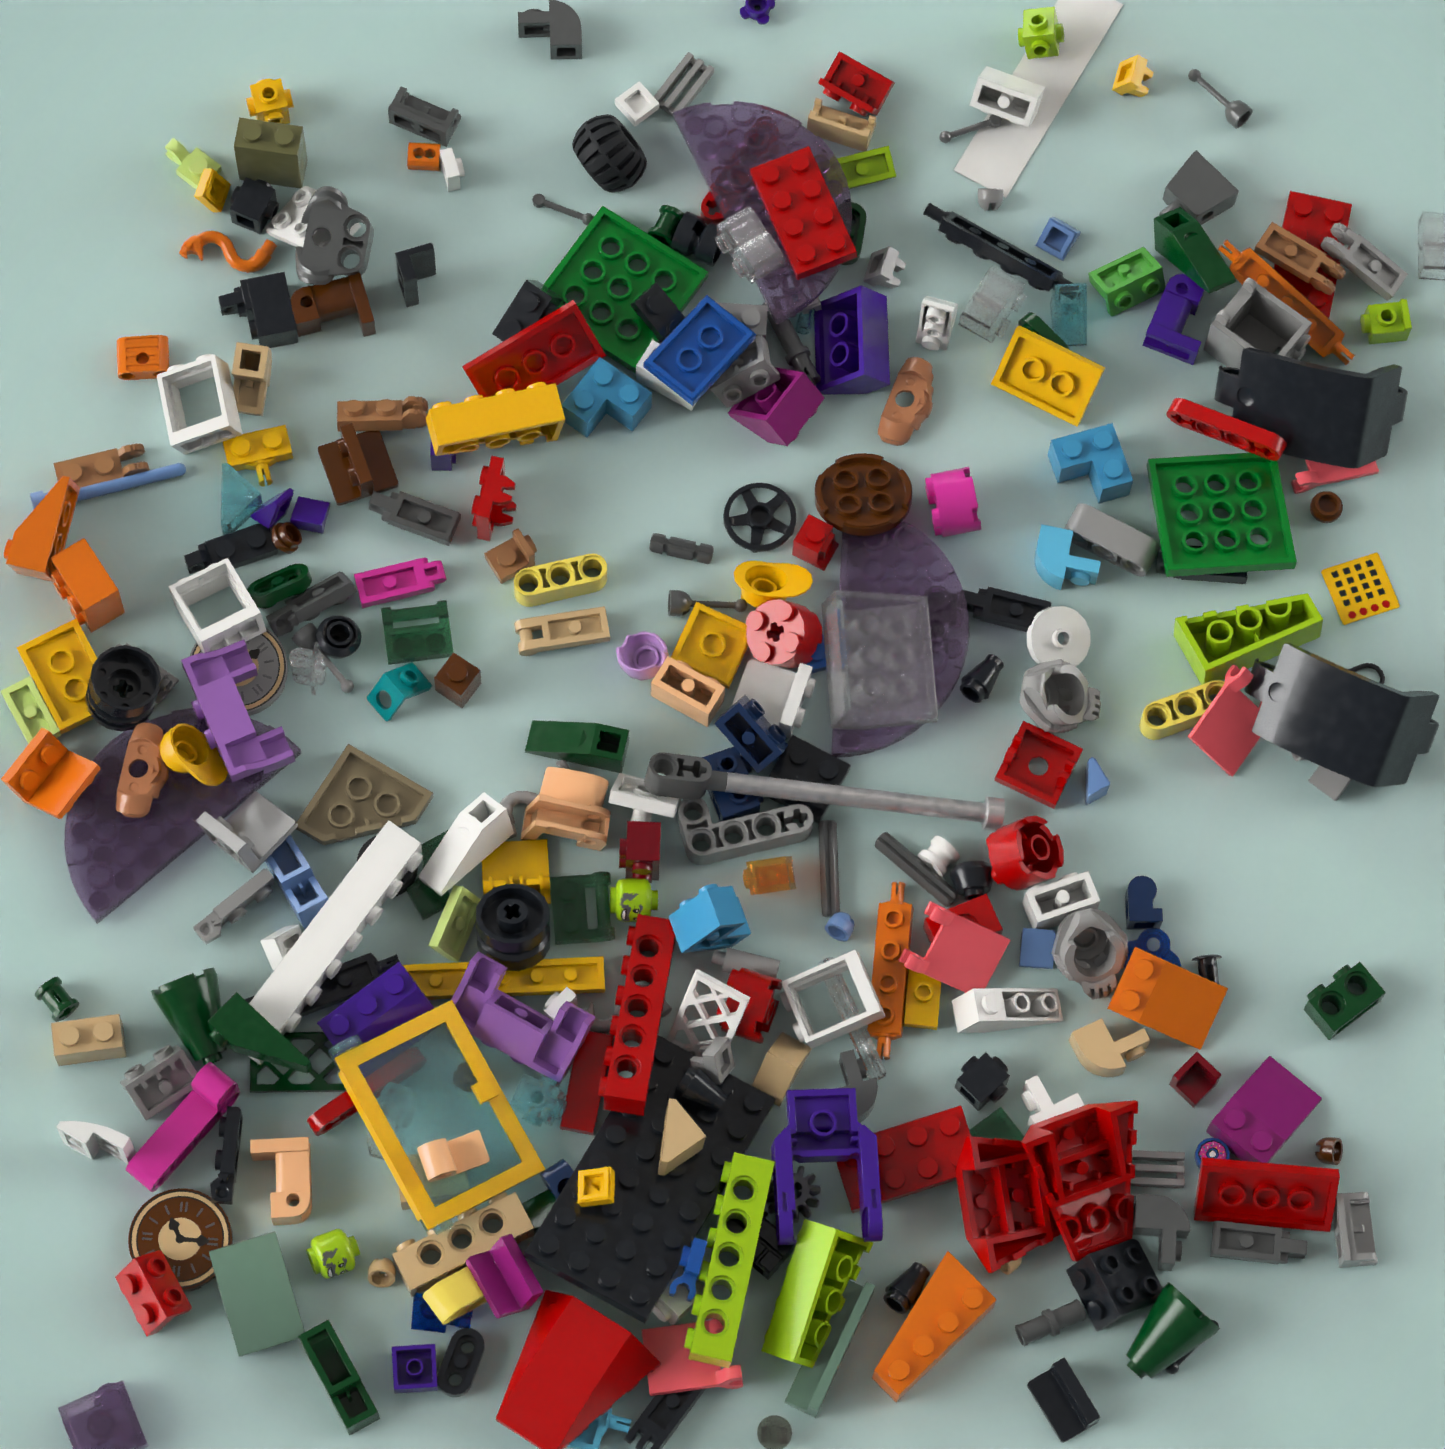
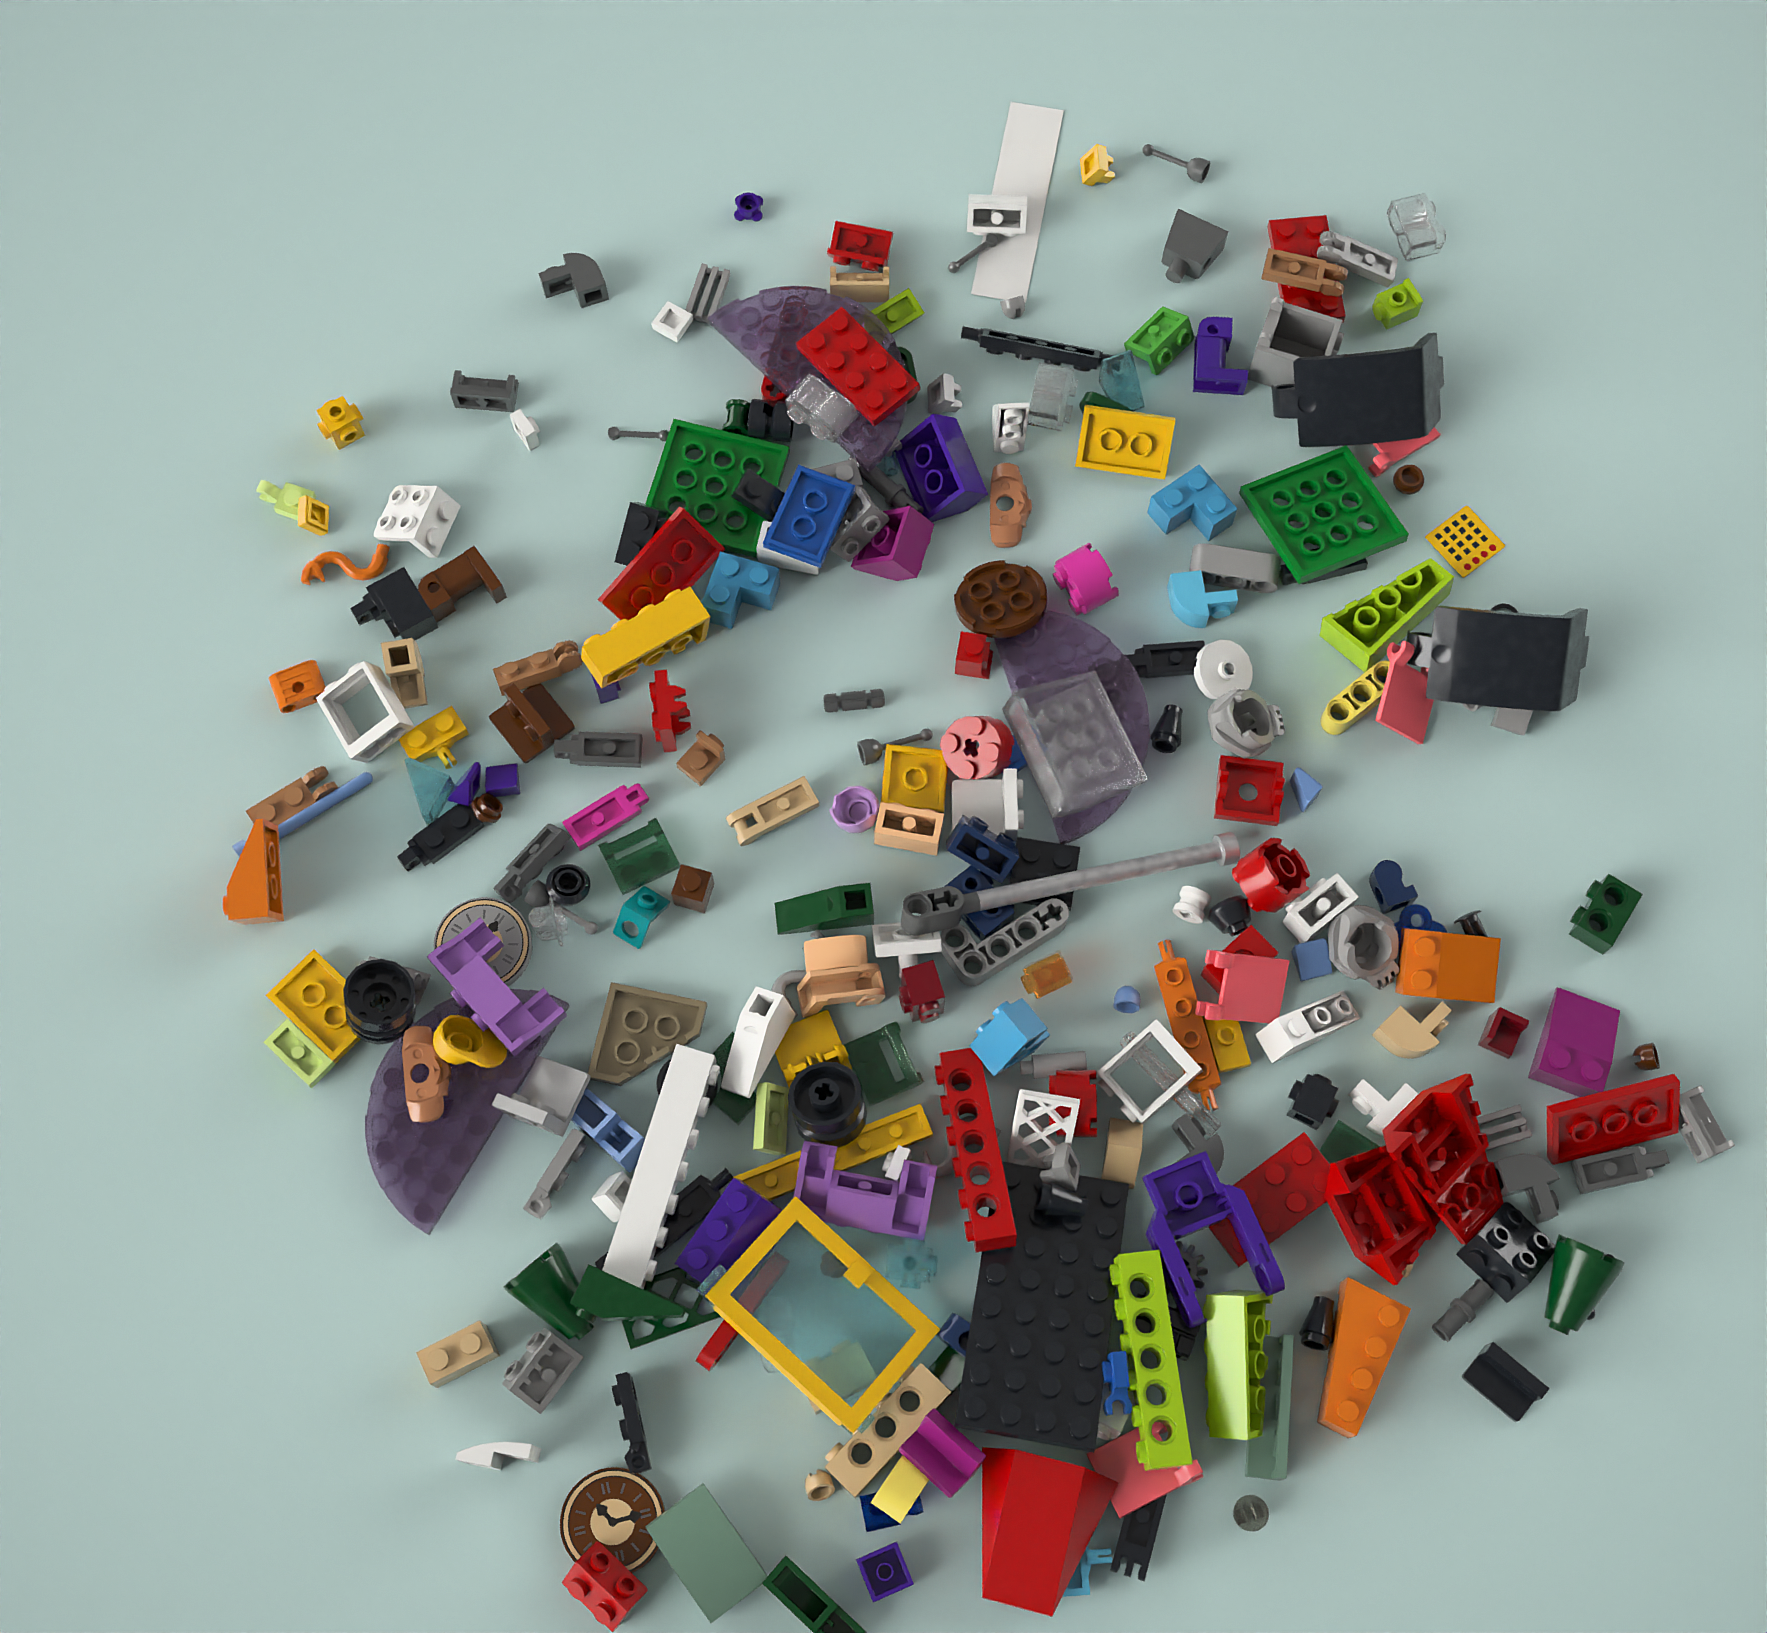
camera: 15 degrees left, 0 degrees up
orange bracket [1,728,101,819] -> none
dark green bush [35,977,79,1022] -> none
orange brick [49,538,125,633] -> none
dark pink beam [125,1062,240,1192] -> none
white window [168,558,267,653] -> none
black brick [230,177,279,234] -> none
olive brick [234,117,308,188] -> none
dark green plate [247,564,312,609] -> none
light nougat piece [250,1137,312,1225] -> none
dark grey piece [295,186,374,285] -> none
lime head [306,1229,360,1279] -> none
black panel [395,243,436,307] -> none
orange piece [407,142,441,171] -> none
light nougat panel [417,1130,490,1182] -> none
black plate [437,1328,485,1397] -> none
light yellow beam [514,553,607,607] -> none
red tile [560,1031,614,1135] -> none
black wheel [572,114,647,193] -> none
yellow tile [578,1167,615,1207] -> none
lime head [610,878,658,922] -> none
tan slope [658,1098,706,1176] -> none
black wheel [723,483,796,553] -> none
yellow piece [733,561,813,608] -> none
dark grey axle [818,820,840,917] -> none
dark grey axle [875,832,958,907] -> none
lime brick [1018,7,1064,59] -> none
medium blue slope [1035,217,1081,261] -> none
dark green slope [1154,207,1236,294] -> none
red beam [1166,398,1287,461] -> none
tile [1194,1138,1230,1169] -> none
orange plate [1218,240,1355,365] -> none

